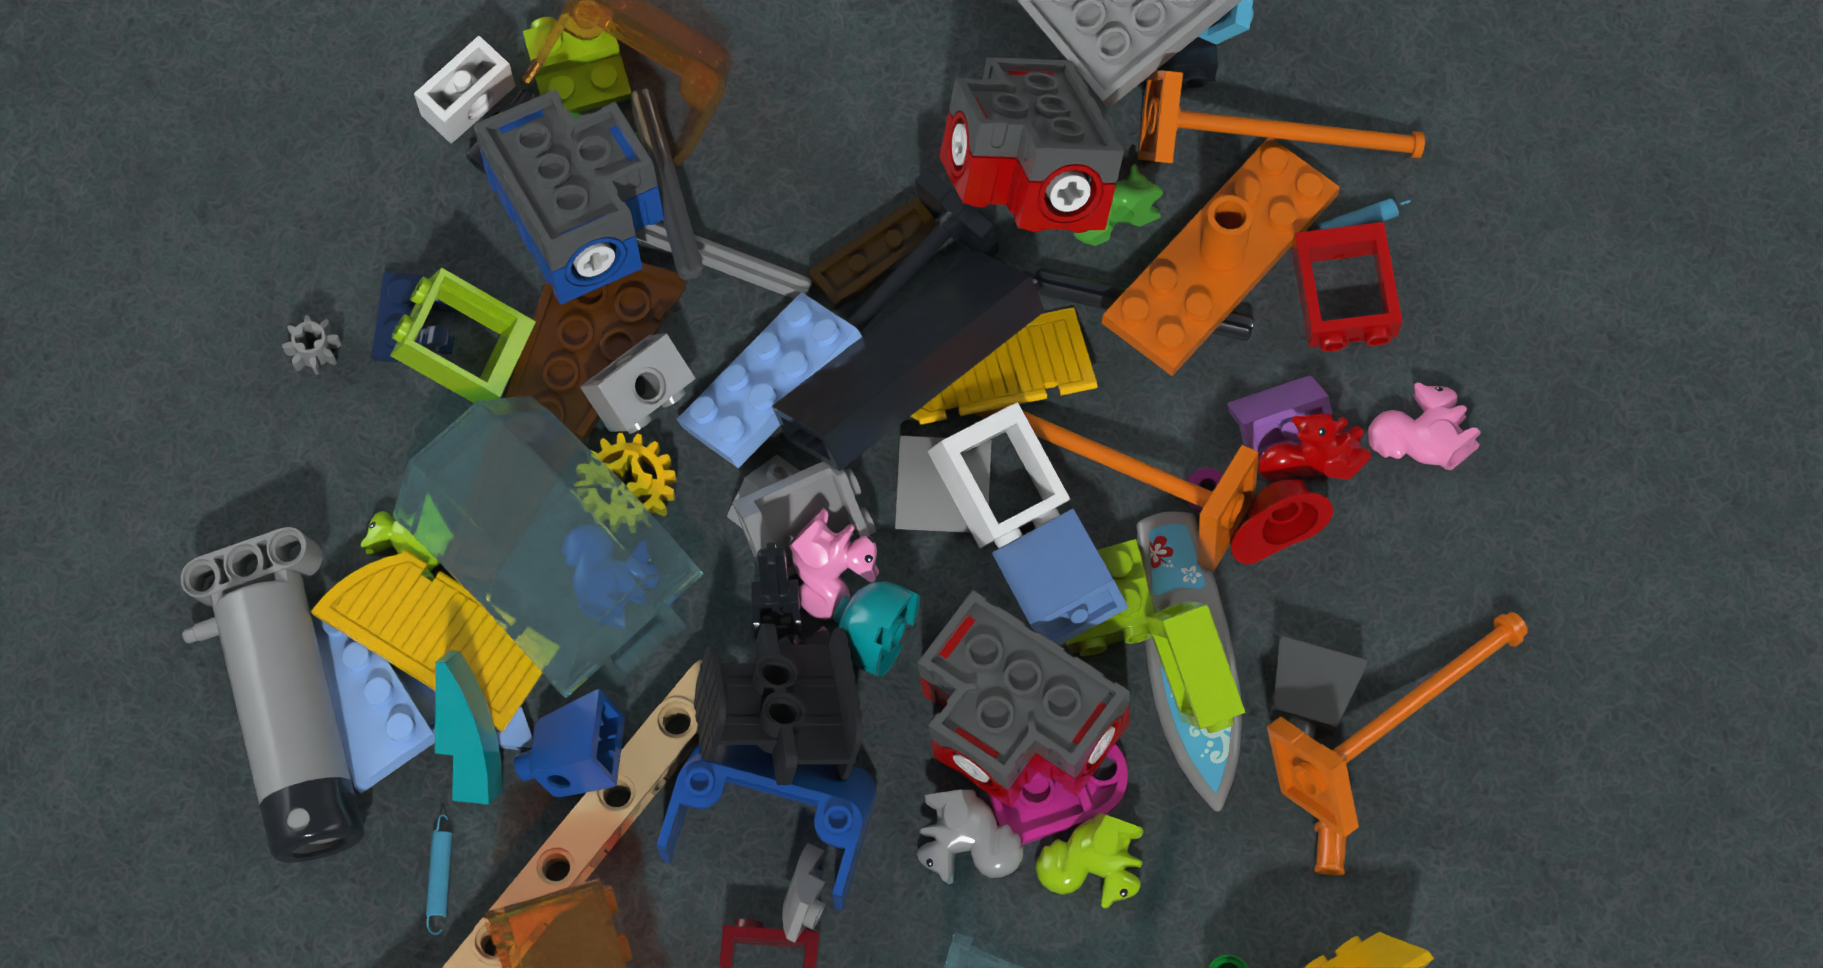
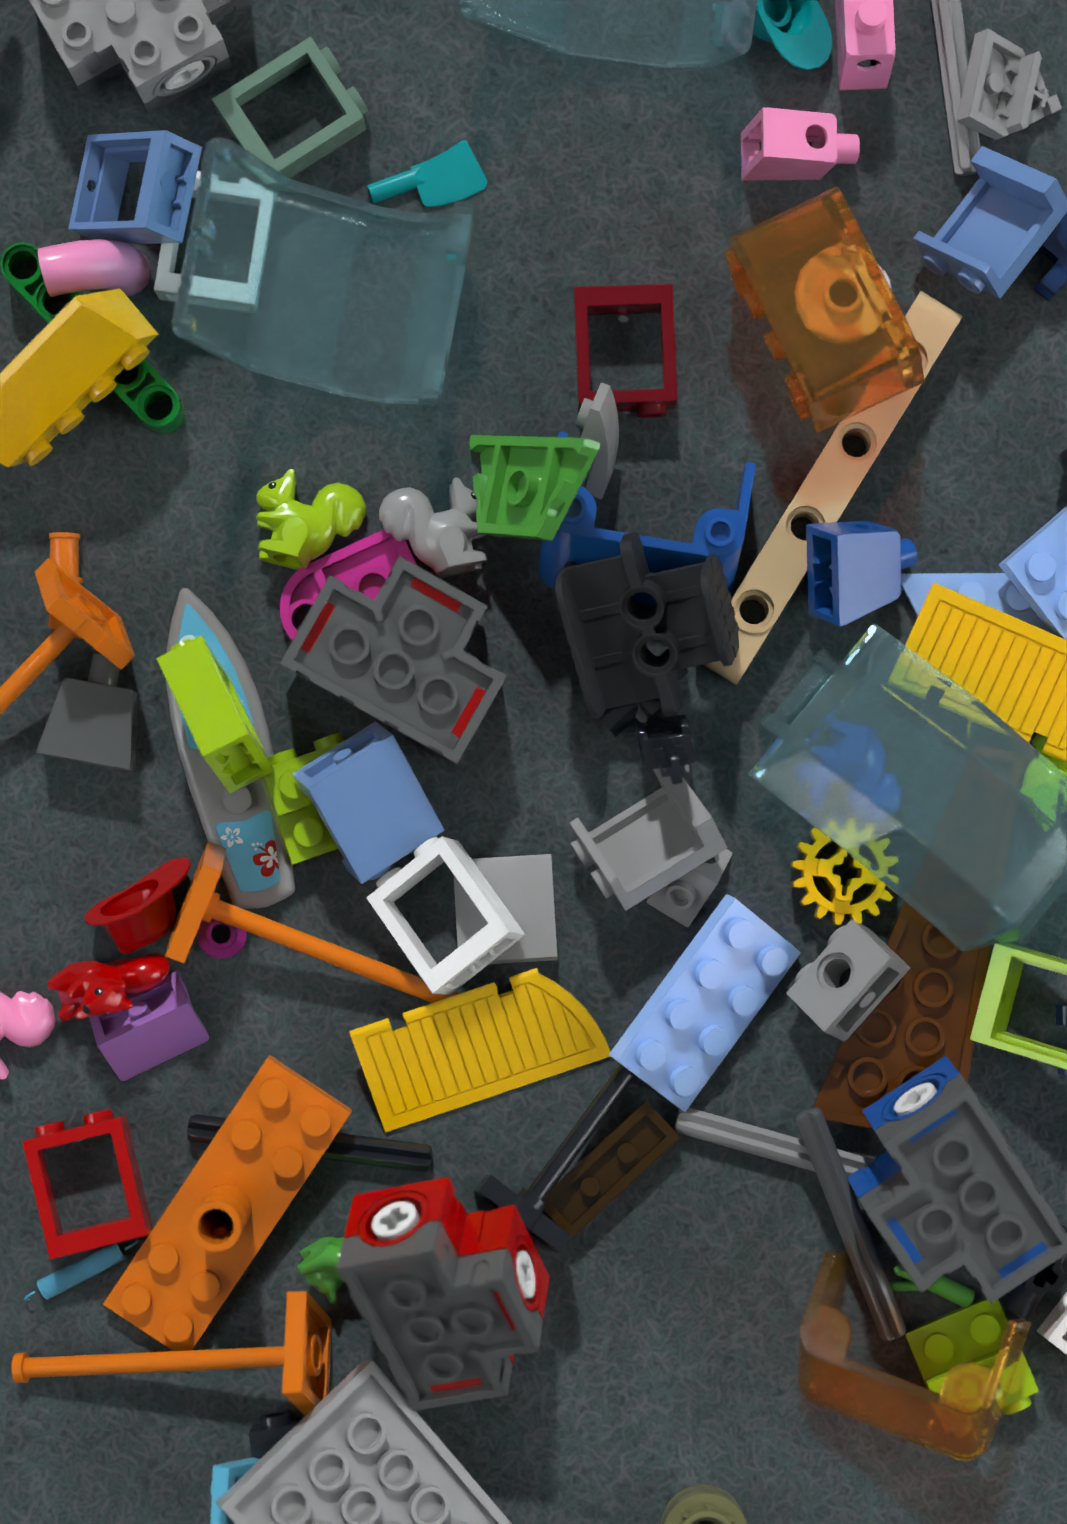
camera: 170 degrees right, 15 degrees up
medium azure piece [426,814,453,935] -> none
teal slope [435,650,503,804] -> none
black brick [772,250,1045,471] -> none
bright pink animal [789,508,879,621] -> none
teal cylinder [834,581,920,677] -> none
none -> bright green wing [469,435,600,541]

